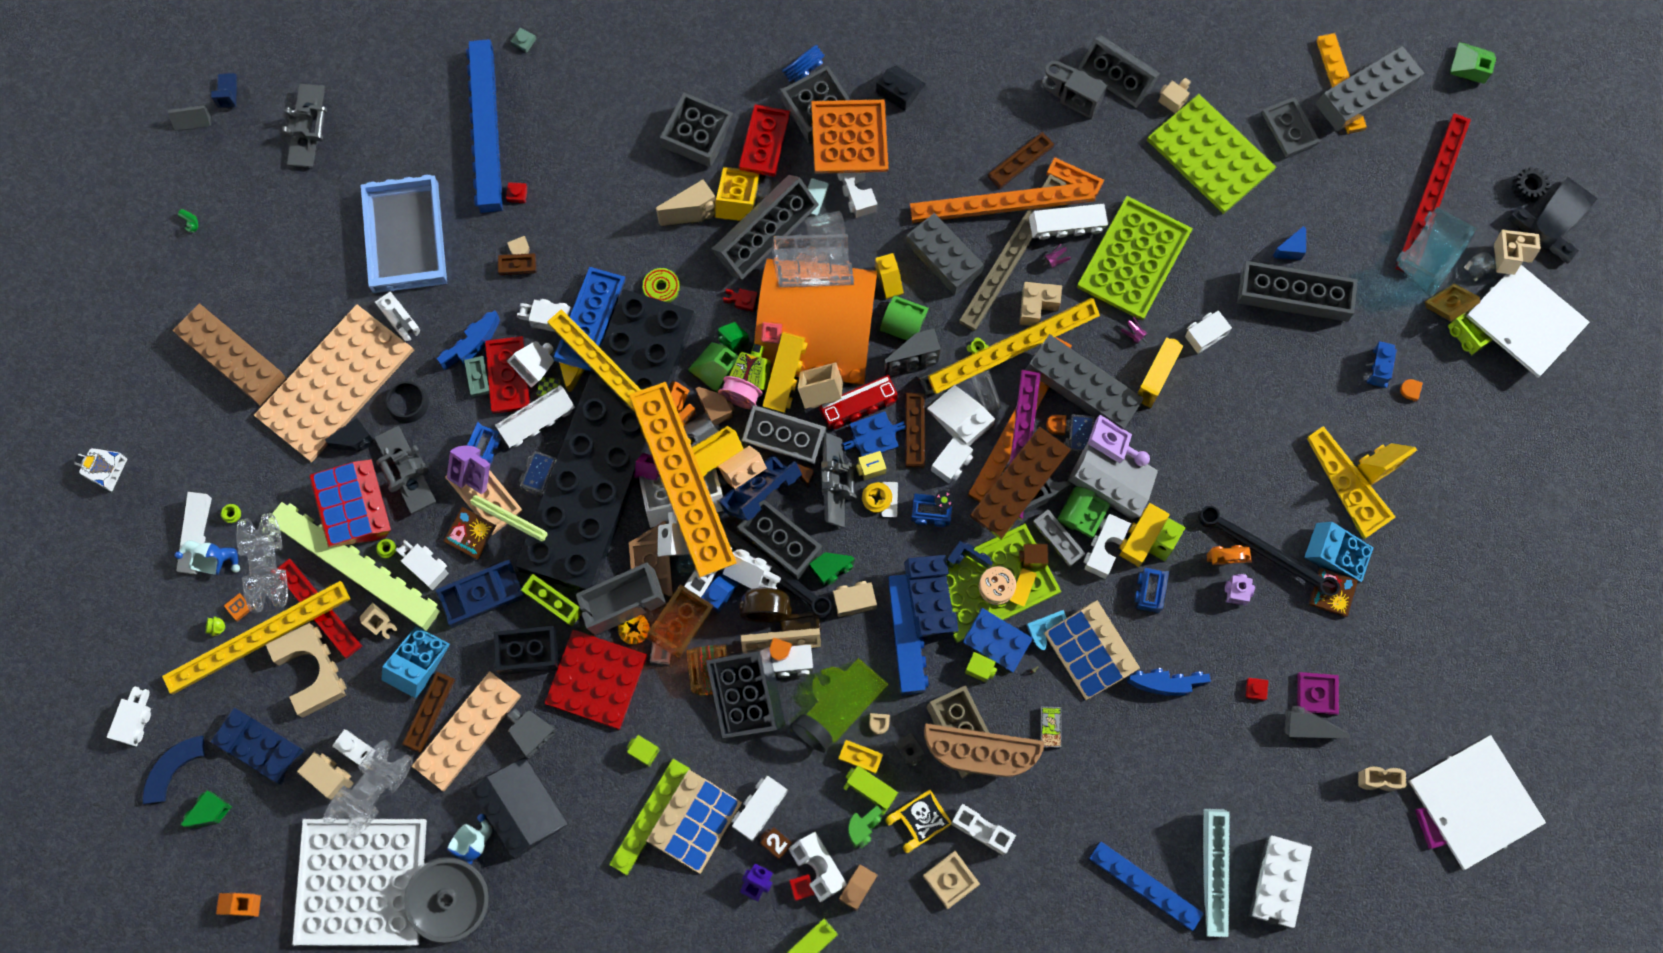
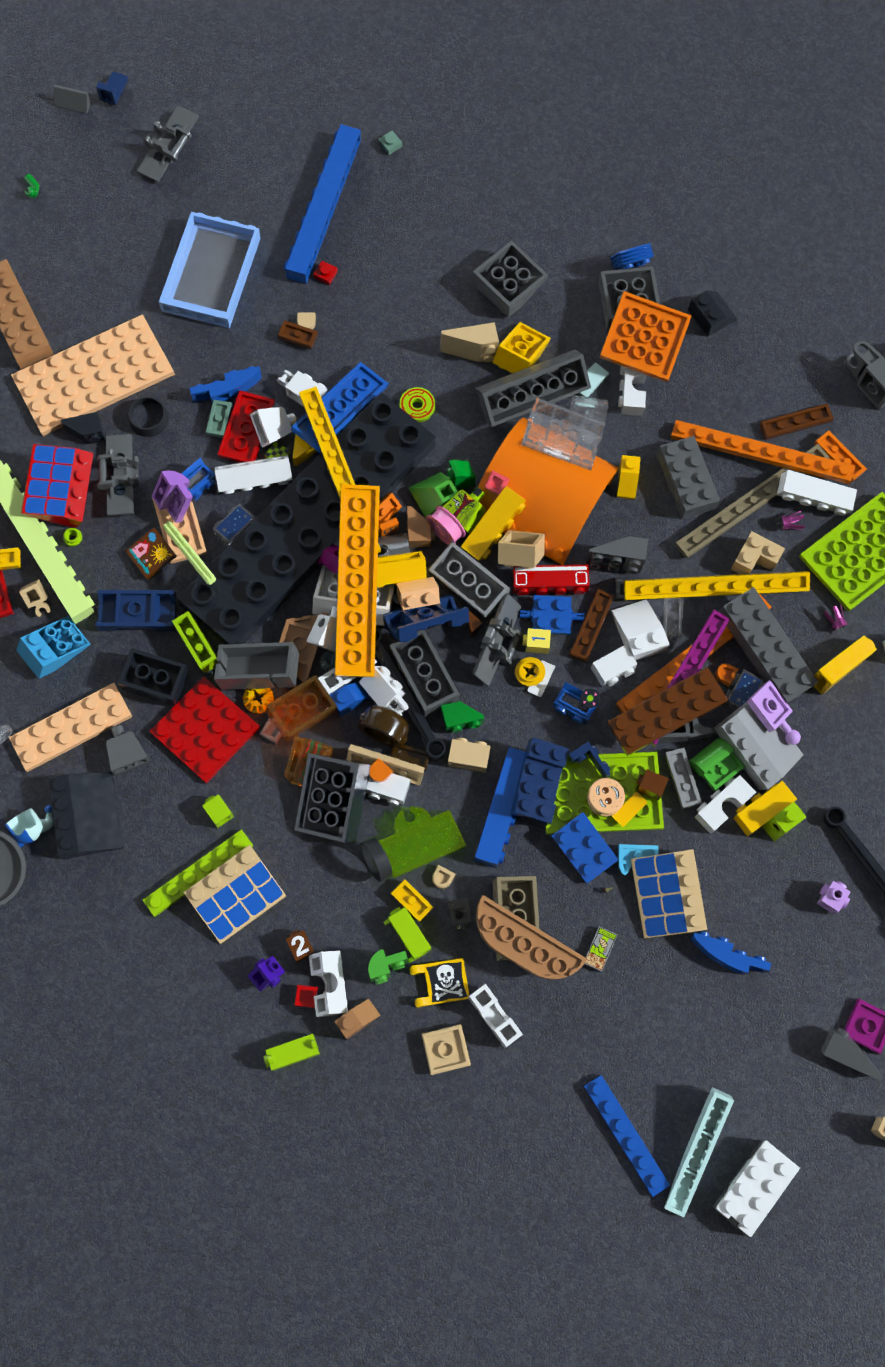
camera: 20 degrees right, 0 degrees up
white plate [375,292,420,341] -> none
white brick [395,540,449,591] -> none
reddish brown tile [402,671,455,753] -> none
red plate [723,288,758,312] -> none
white brick [732,776,788,842] -> none
red plate [739,104,790,177] -> none
bright green brick [880,295,929,340] -> none
lime brick [965,652,997,683] -> none
lime plate [967,338,989,354] -> none
blue window [1134,568,1169,613] -> none
orange slope [1206,545,1251,565] -> none
red plate [1246,678,1268,701] -> none

